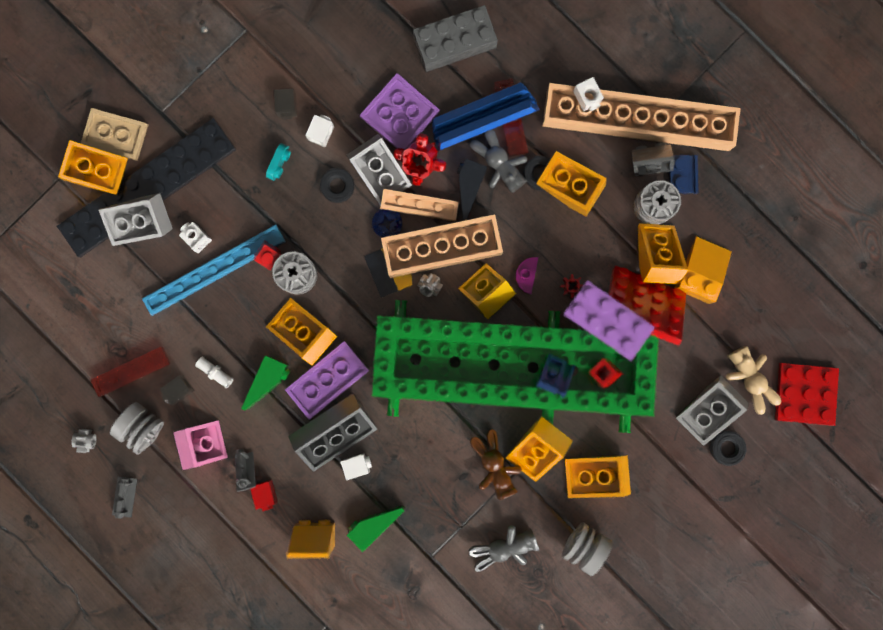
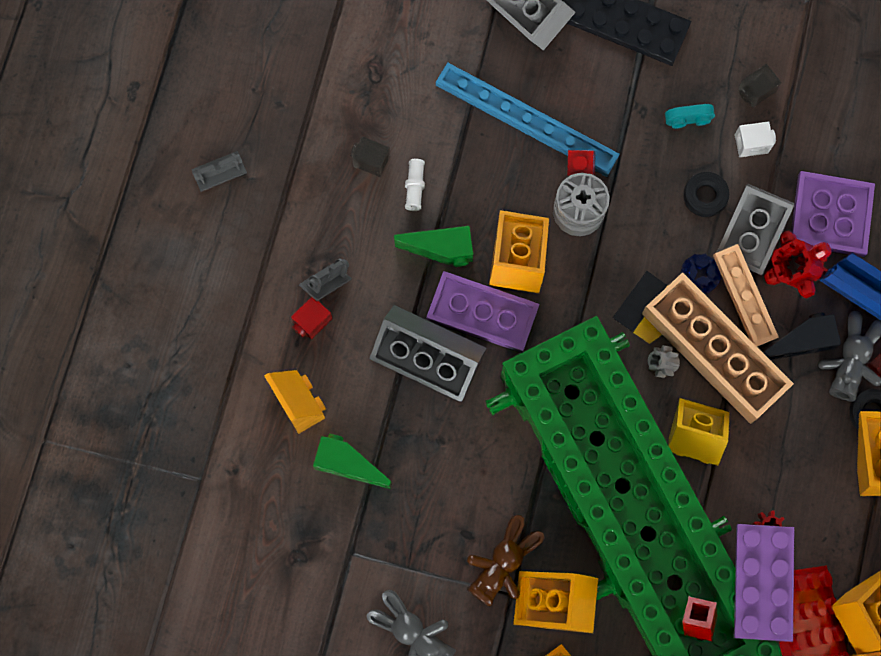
camera: 60 degrees right, 10 degrees down
light grey gear [72,429,96,453] -> none
clear red plate [91,347,170,397] -> none
light grey wheel [110,402,164,455] -> none
bright pink slope [173,421,228,470] -> none
white brick [179,222,212,253] -> none
white brick [341,453,372,481] -> none
magenta plate [516,257,538,295] -> none
dark blue plate [537,354,575,398] -> none

